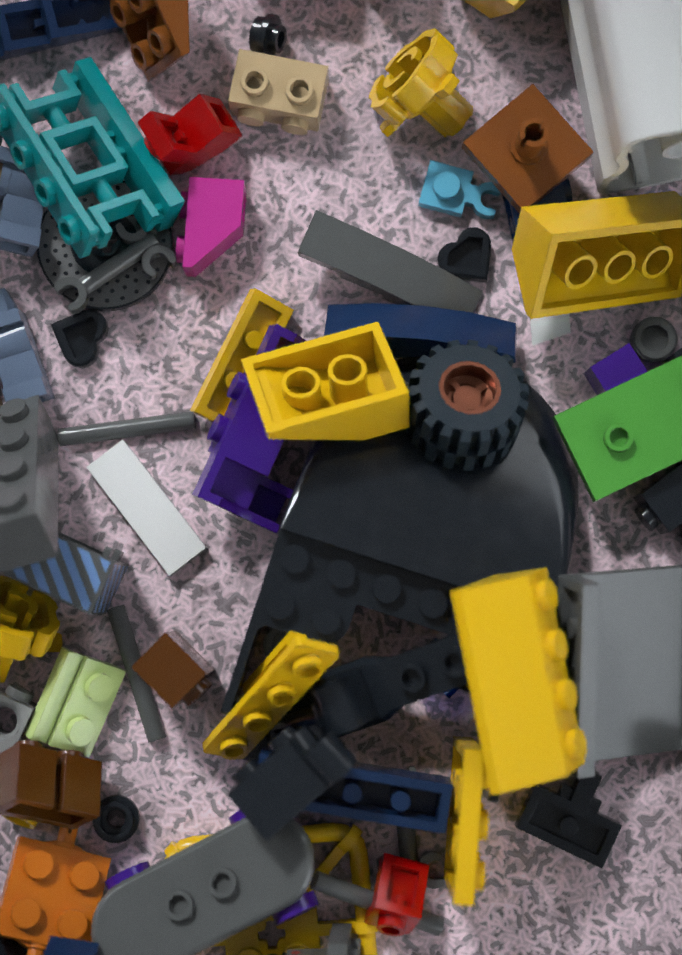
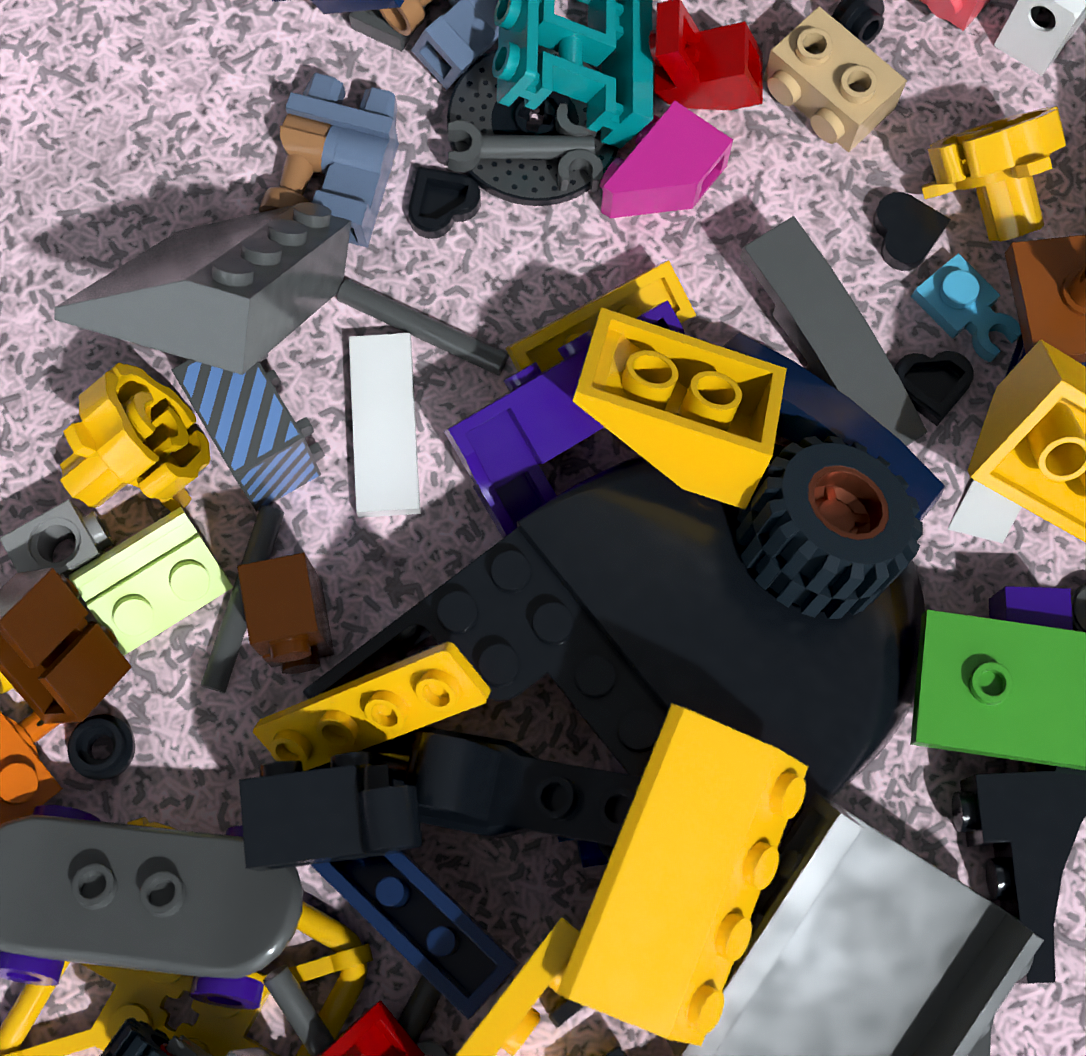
camera: 30 degrees right, 10 degrees down
none -> black tile [873,192,951,271]

